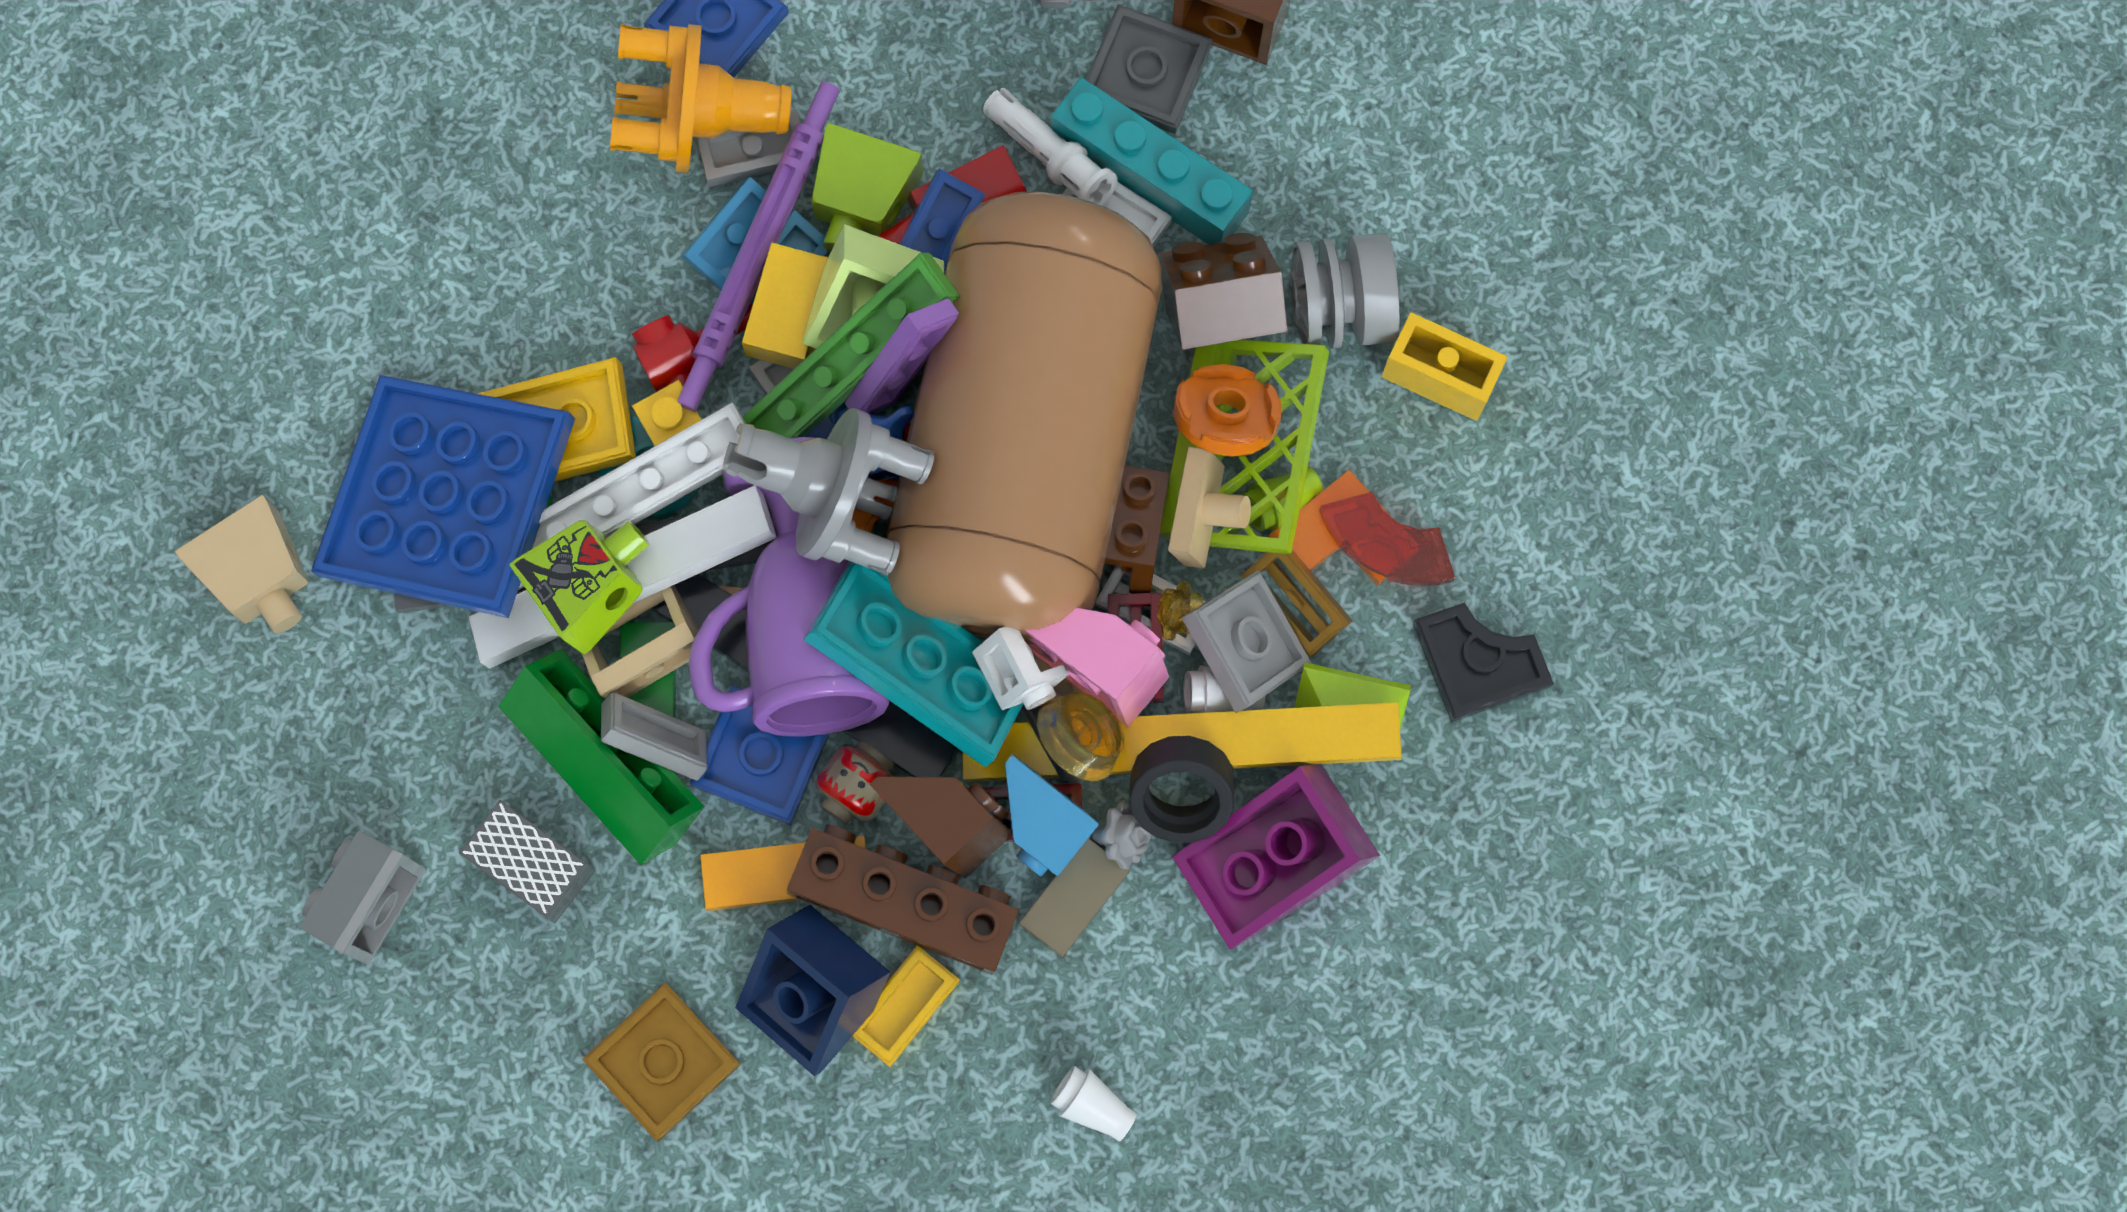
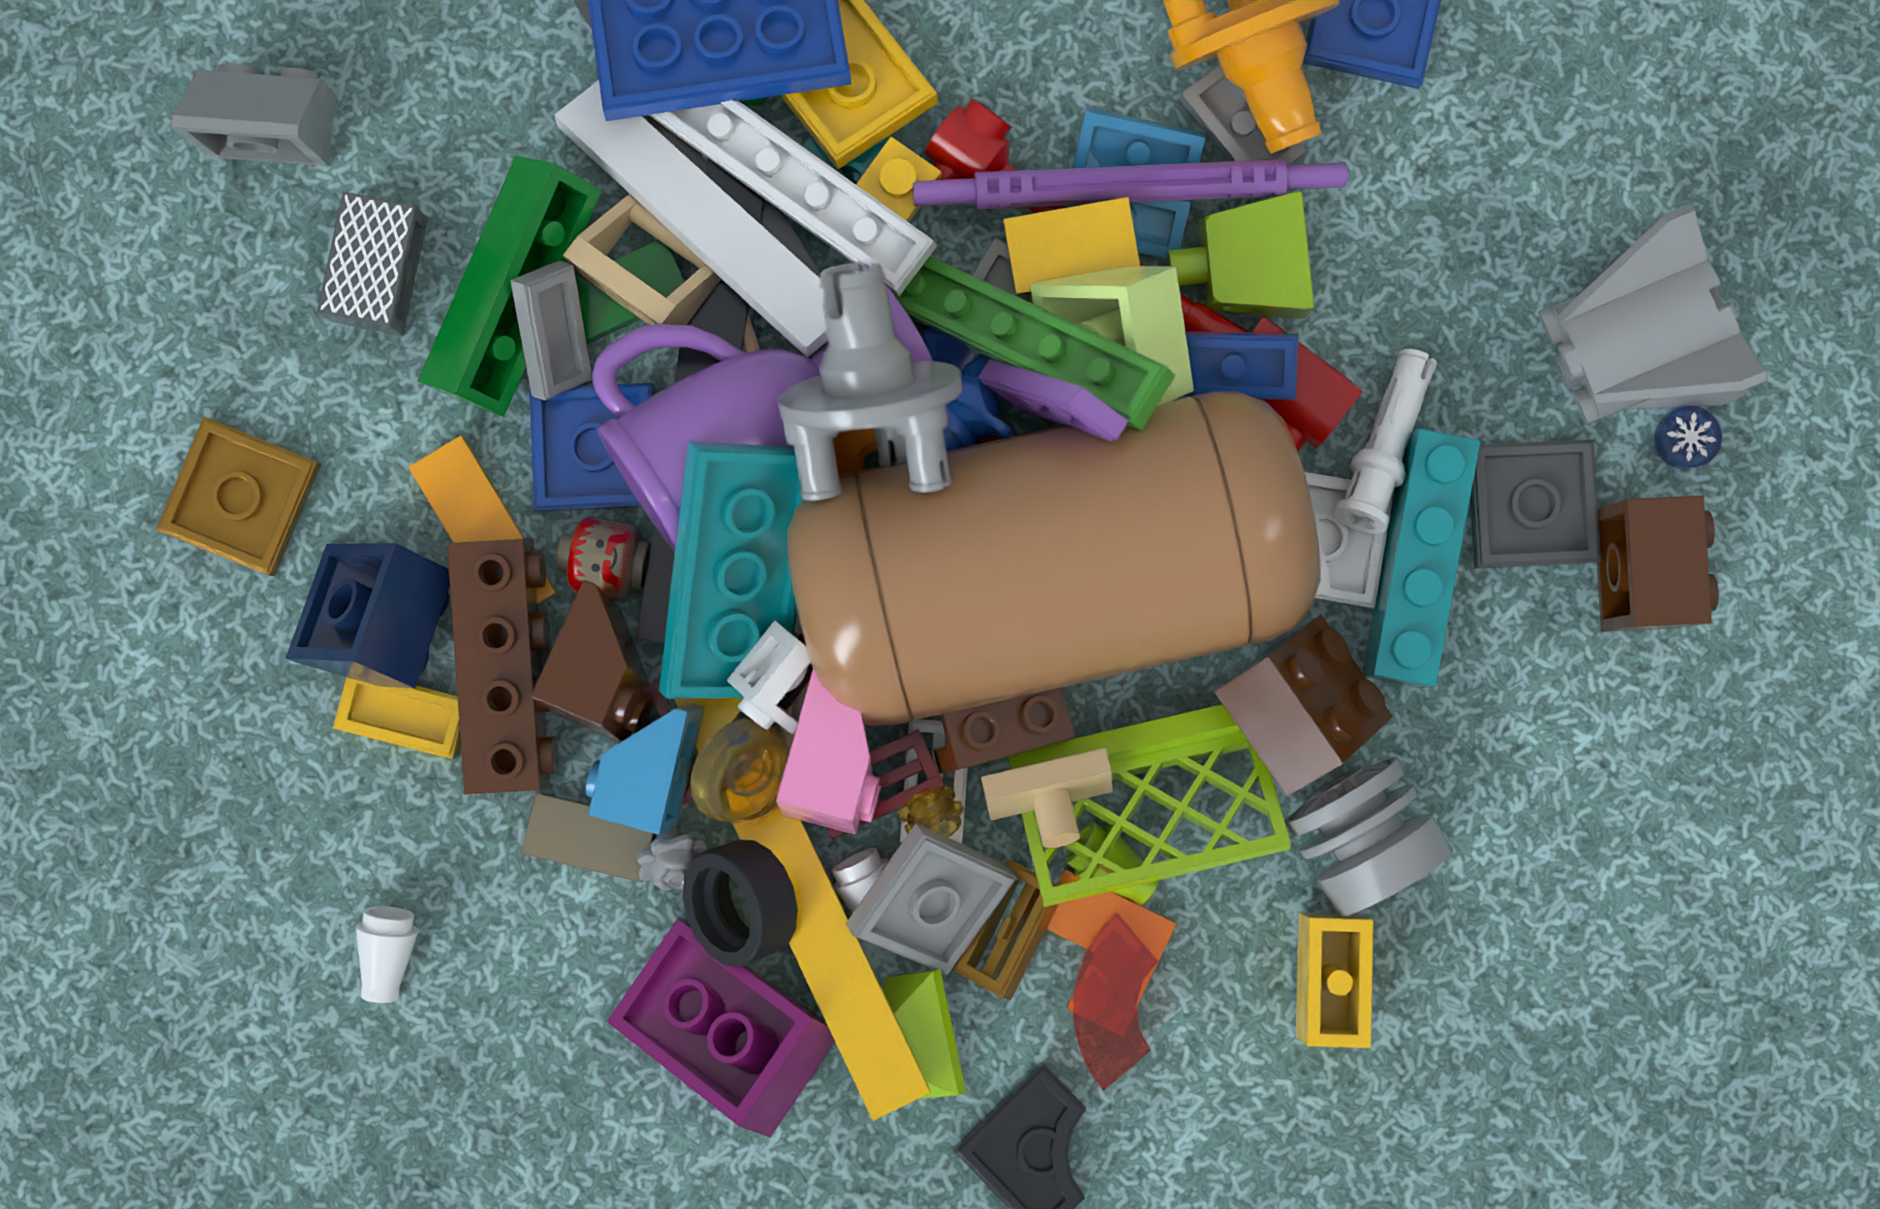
camera: 65 degrees right, 10 degrees up
lime torso [509,520,650,655] -> none
orange tile [1173,364,1282,457] -> none

